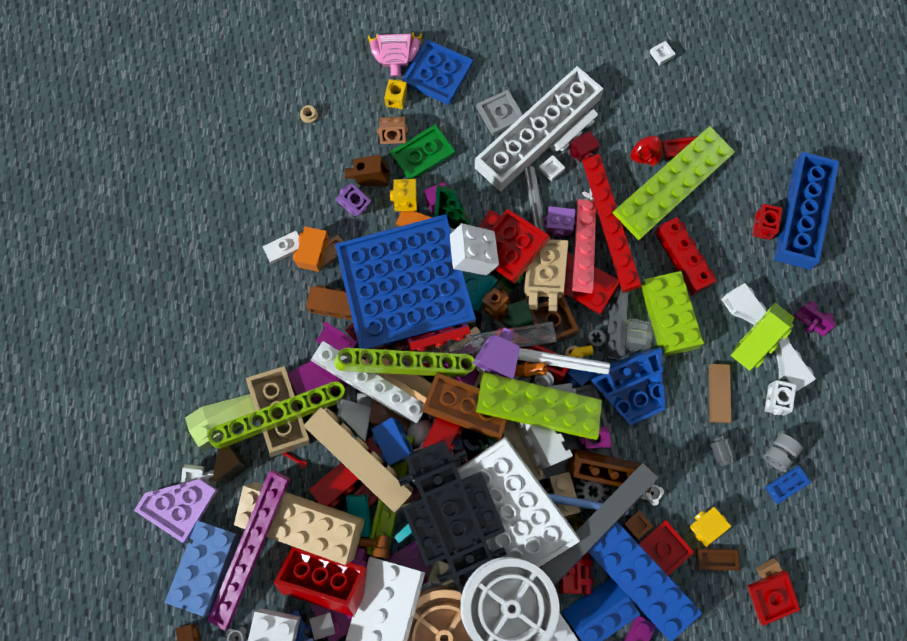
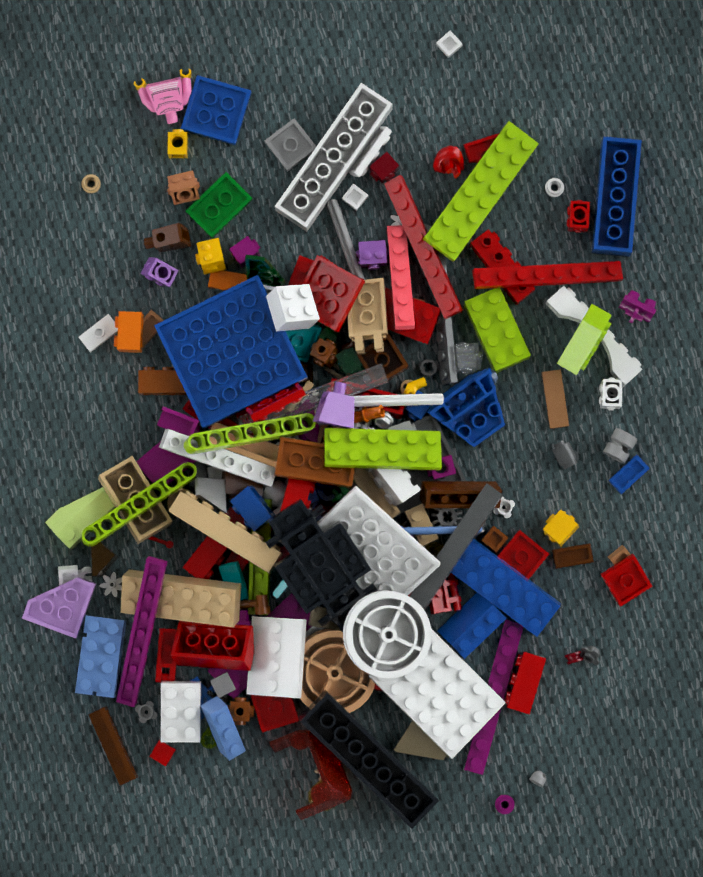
camera: 10 degrees left, 10 degrees up
none -> white plant [99,572,122,597]
none -> red plate [155,628,177,683]
none -> red plate [472,261,623,289]
none -> white plate [545,178,564,197]

